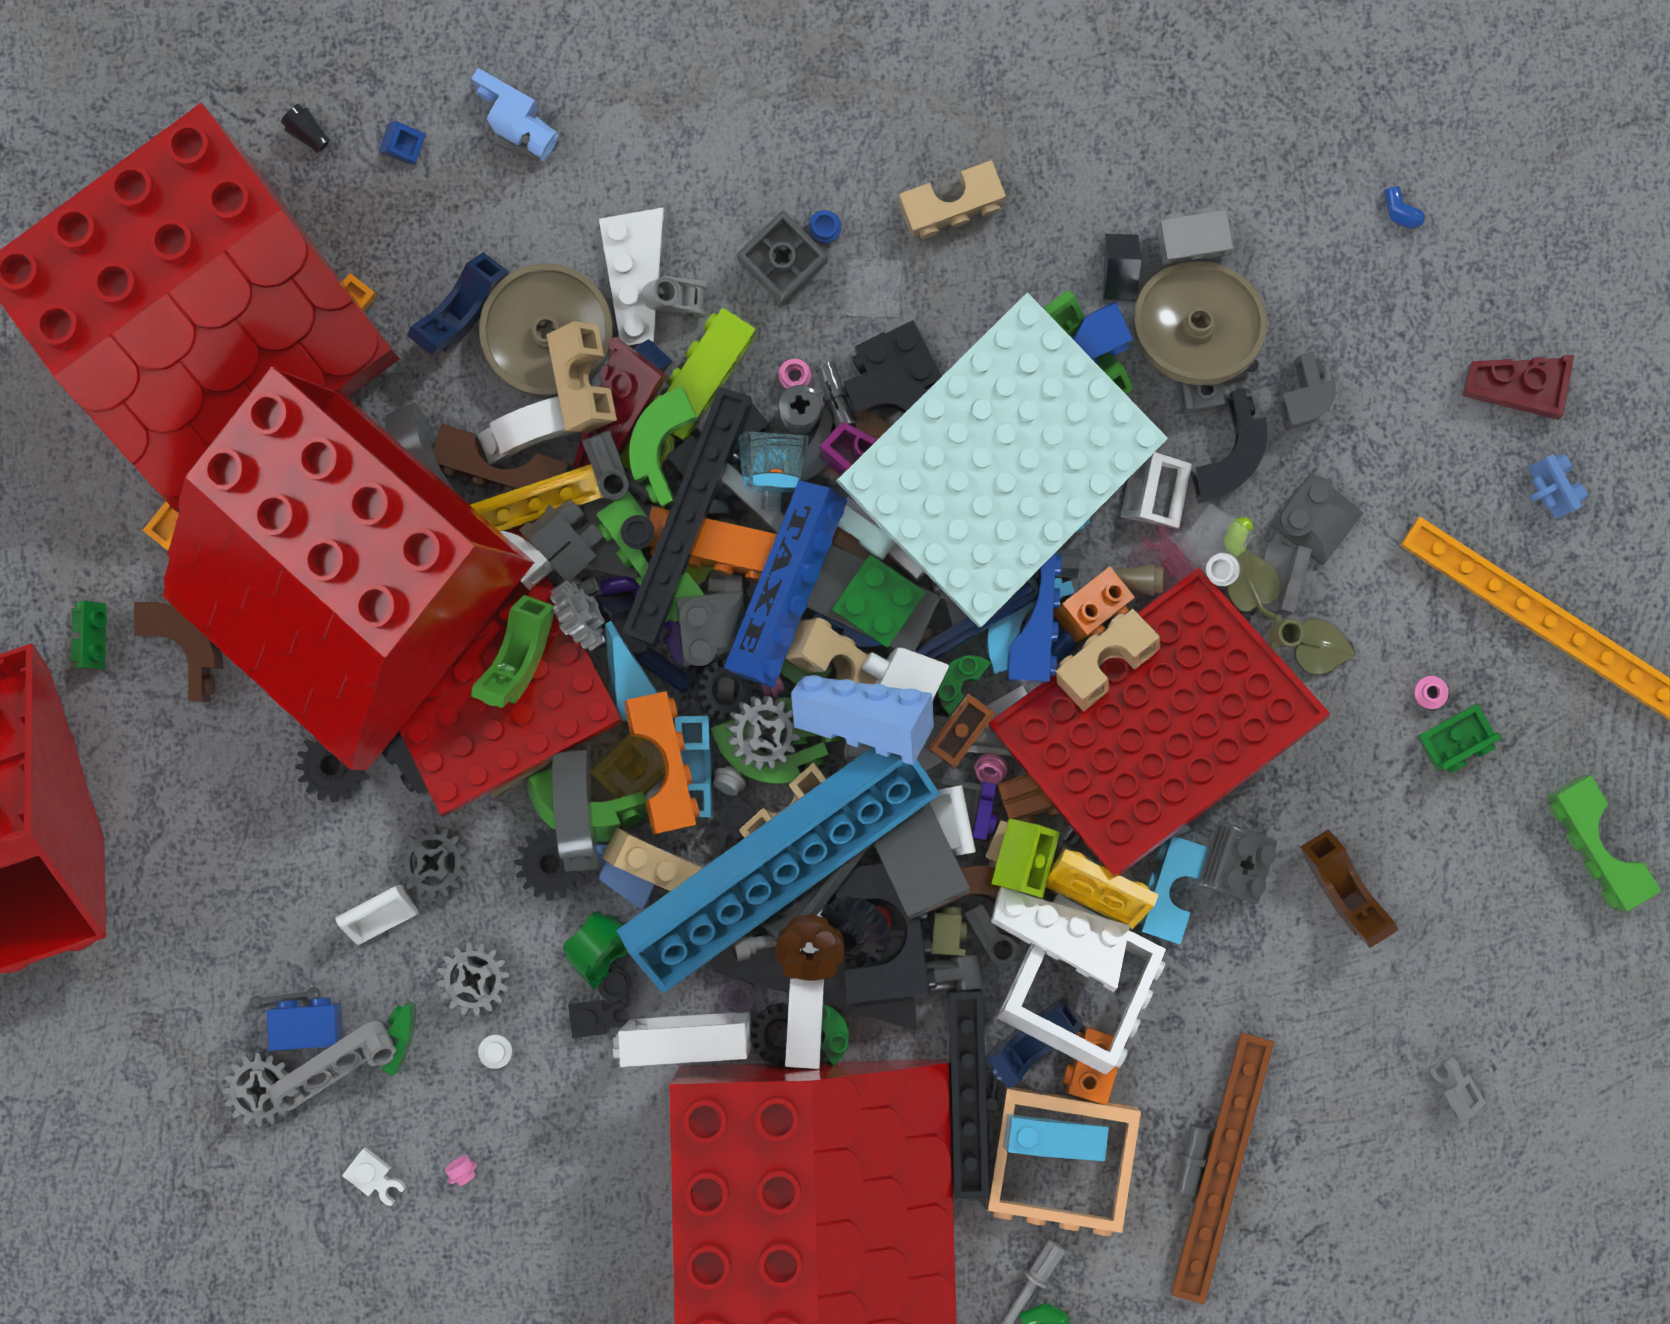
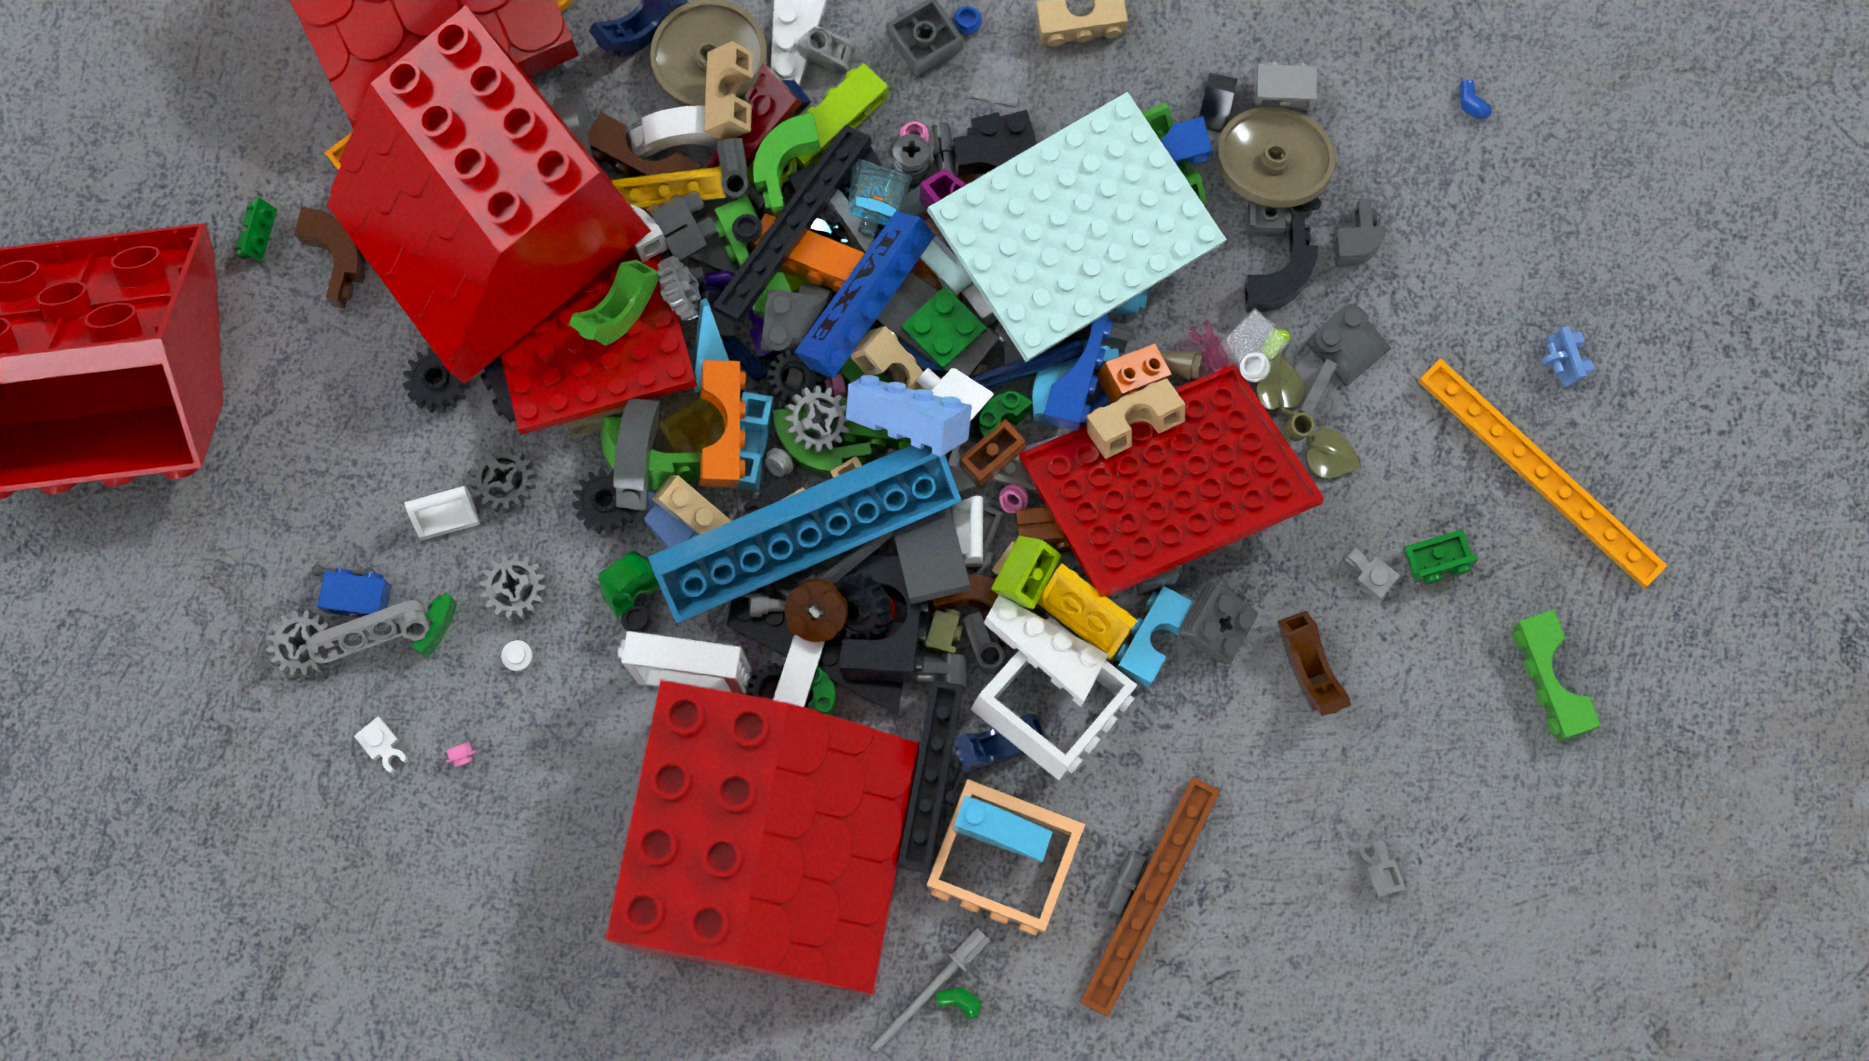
camera: 15 degrees right, 10 degrees down
black plate [568,1000,629,1038] -> none
dark purple plate [973,782,997,841] -> none
orange brick [1062,1025,1118,1105] -> none
white tile [1120,452,1192,529] -> none
bright pink plate [1414,676,1448,709] -> none
dark red wing [1462,355,1574,420] -> none
none -> light grey plate [1344,548,1400,600]

